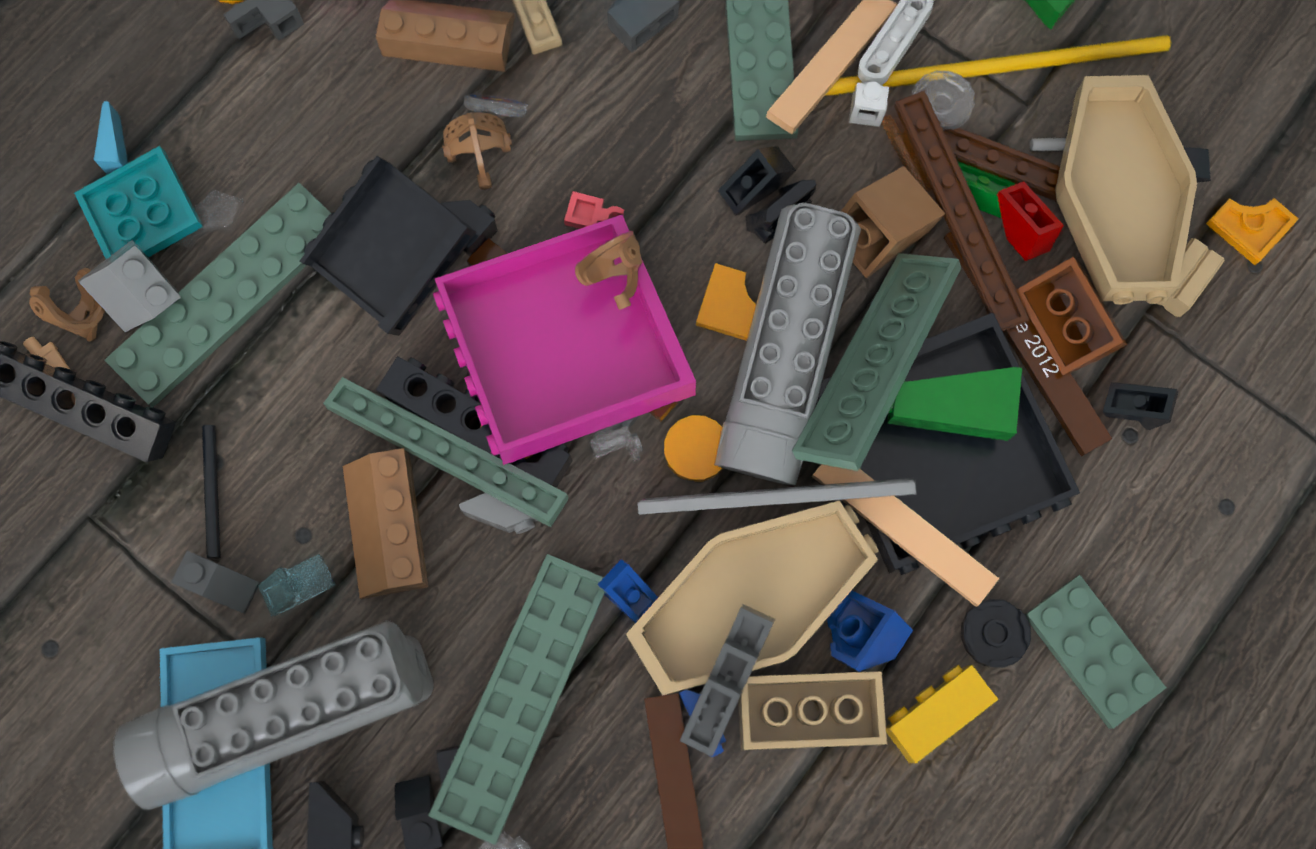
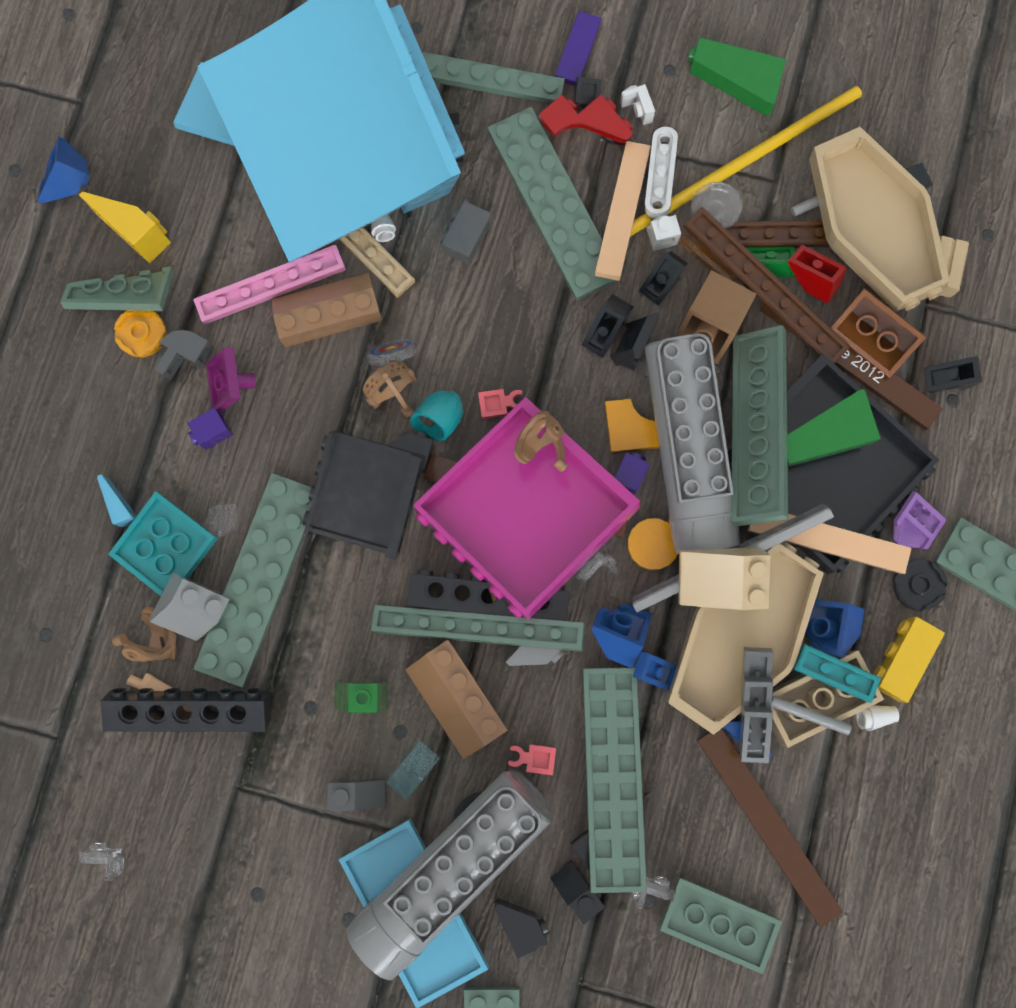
camera: 20 degrees left, 5 degrees up
black bar [202,425,221,559] -> none
light orange tile [1206,198,1299,265] -> none
none -> dark purple brick [187,408,233,450]
none -> magenta tile [206,348,255,413]
none -> green slope [334,682,388,713]
none -> teal piece [410,390,464,441]
none -> coral plate [508,744,556,775]
none -> blue slope [591,603,653,668]
none -> dark purple brick [614,452,650,495]
none -> black slope [639,248,688,306]
none -> tan slope [678,547,771,610]
none -> light grey bar [771,696,852,735]
none -> teal tile [793,644,881,703]
none -> white cone [856,705,899,731]
none -> medium lavender slope [893,491,946,549]

